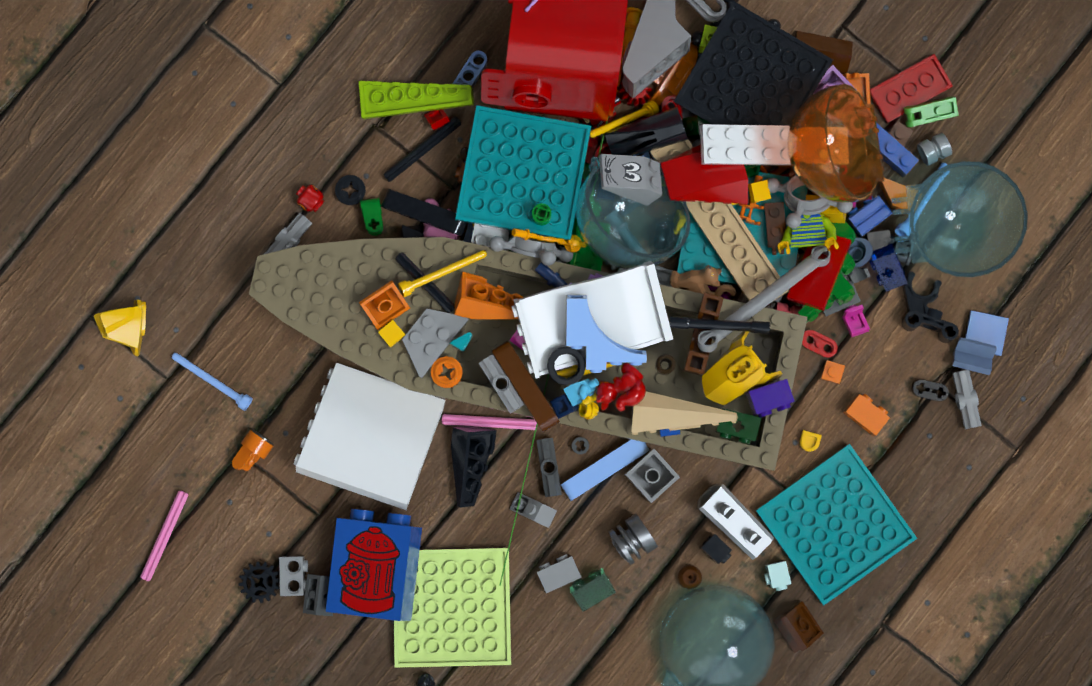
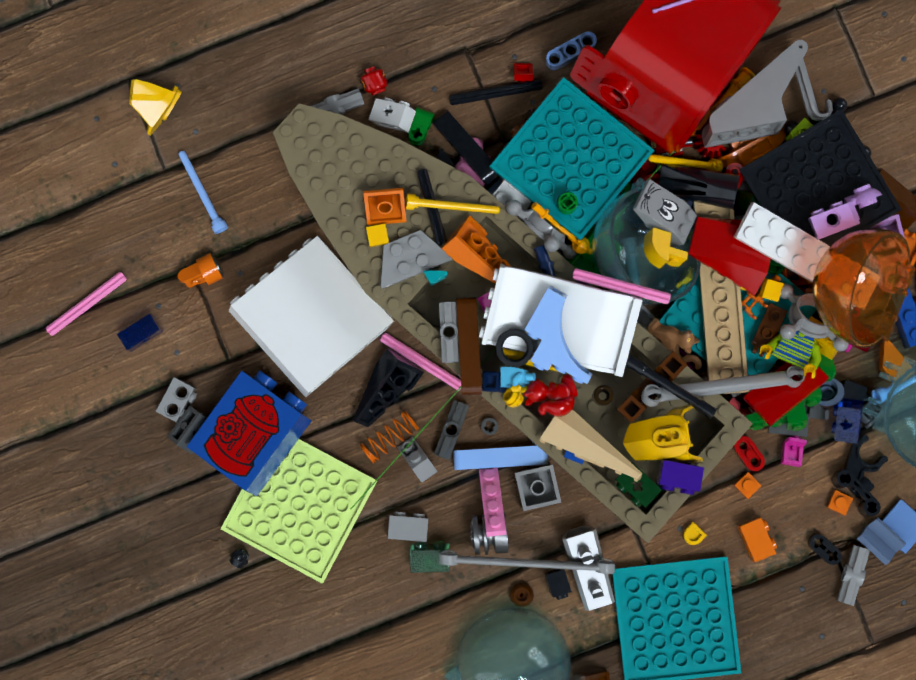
camera: 35 degrees right, 0 degrees up
black gear [239,561,280,603] -> none
black gear [335,175,366,206] -> none
lime wing [359,81,474,119] -> none
orange gear [431,356,463,388] -> none
light aqua brick [764,561,791,591] -> none
blue brick [846,195,892,238] -> none
none -> clear blue brick [117,314,163,352]
none -> orange piece [360,410,419,464]
none -> white brick [368,97,416,133]
none -> light grey piece [438,550,615,574]
none -> bright pink plate [479,468,506,537]
none -> bright pink axle [572,268,671,304]
none -> yellow brick [644,227,688,269]
none -> lavender brick [808,184,882,240]
none -> orange plate [826,490,853,516]

